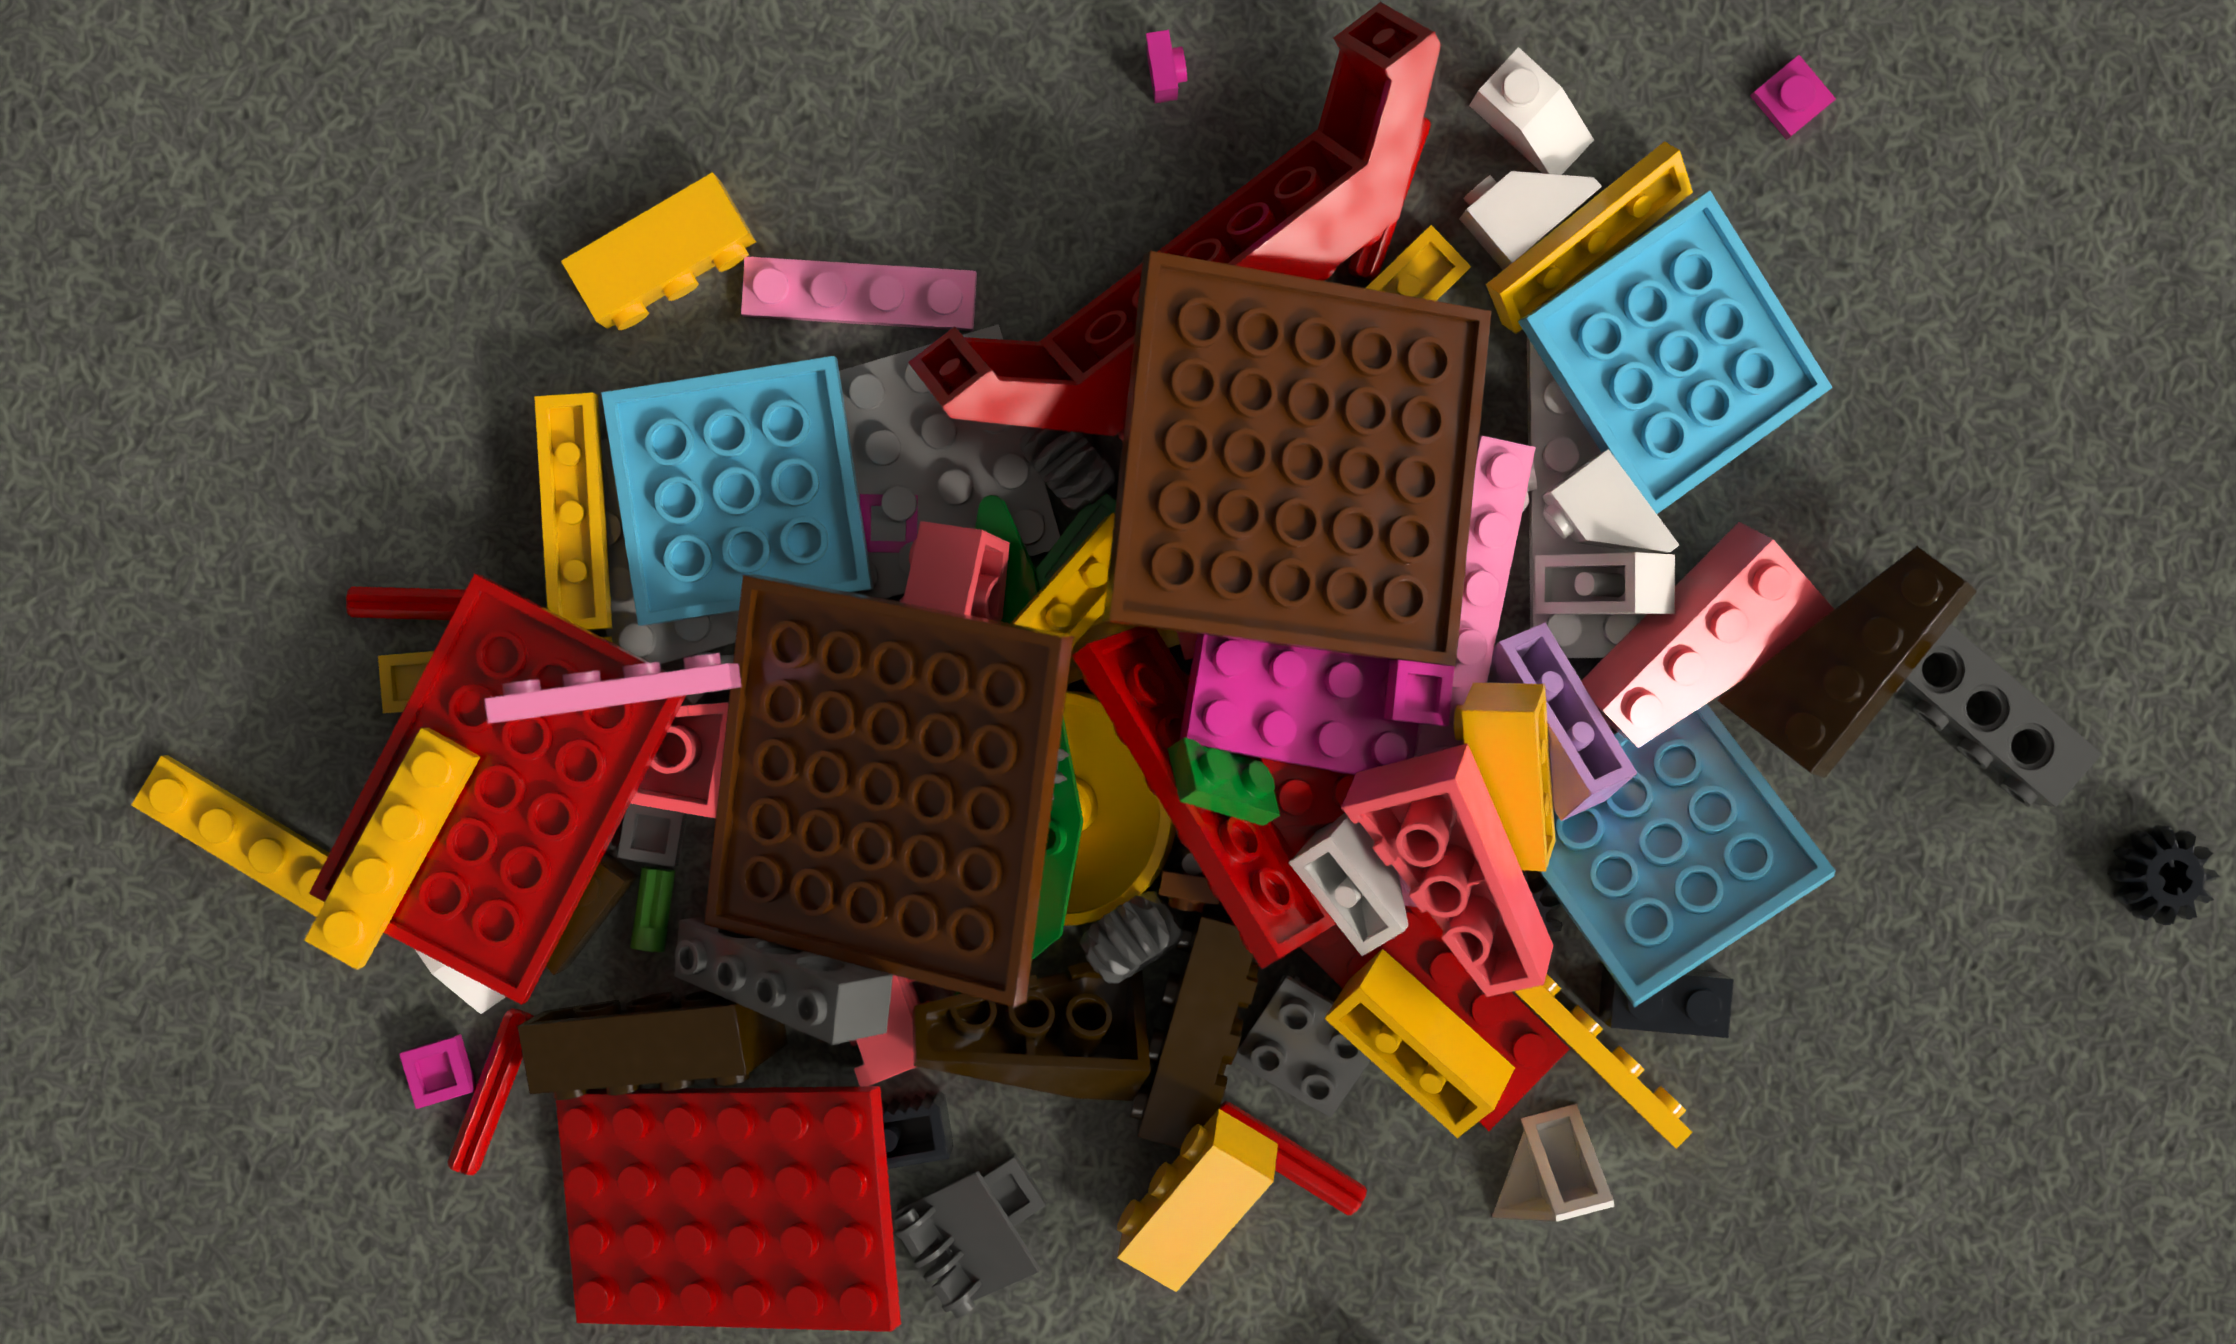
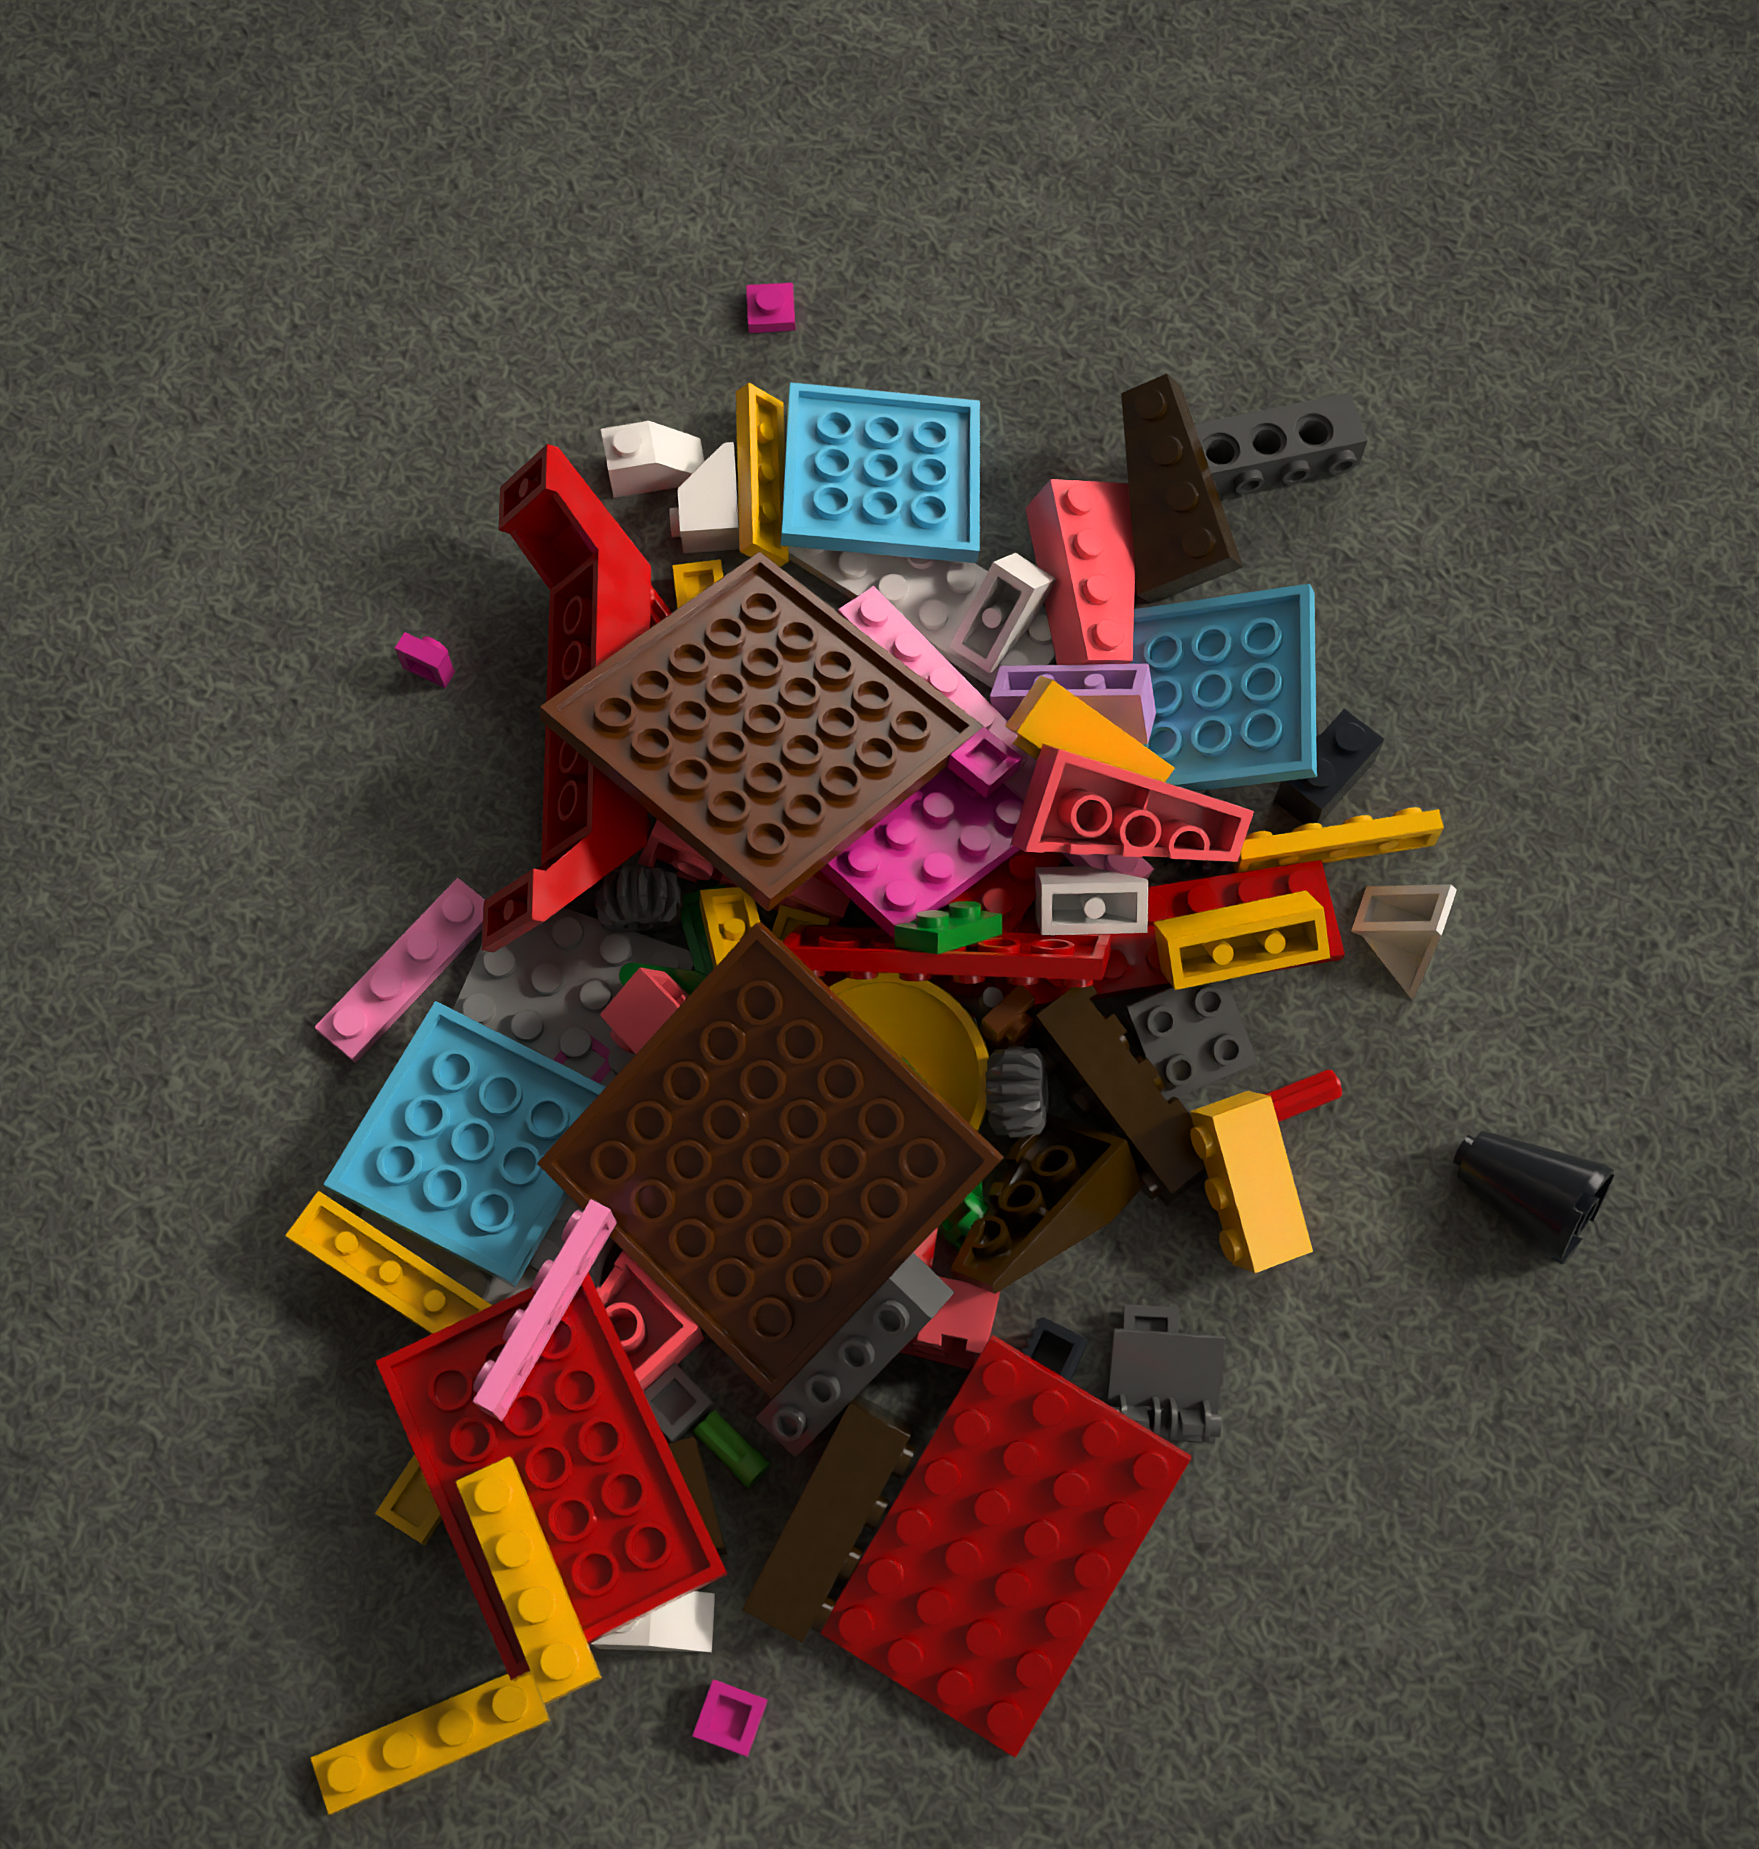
camera: 50 degrees left, 20 degrees down
red axle [346,586,520,620] -> none
red axle [447,1008,534,1175] -> none
yellow brick [561,172,756,330] -> none
white slope [1541,449,1679,554] -> none
black gear [2107,825,2220,925] -> none

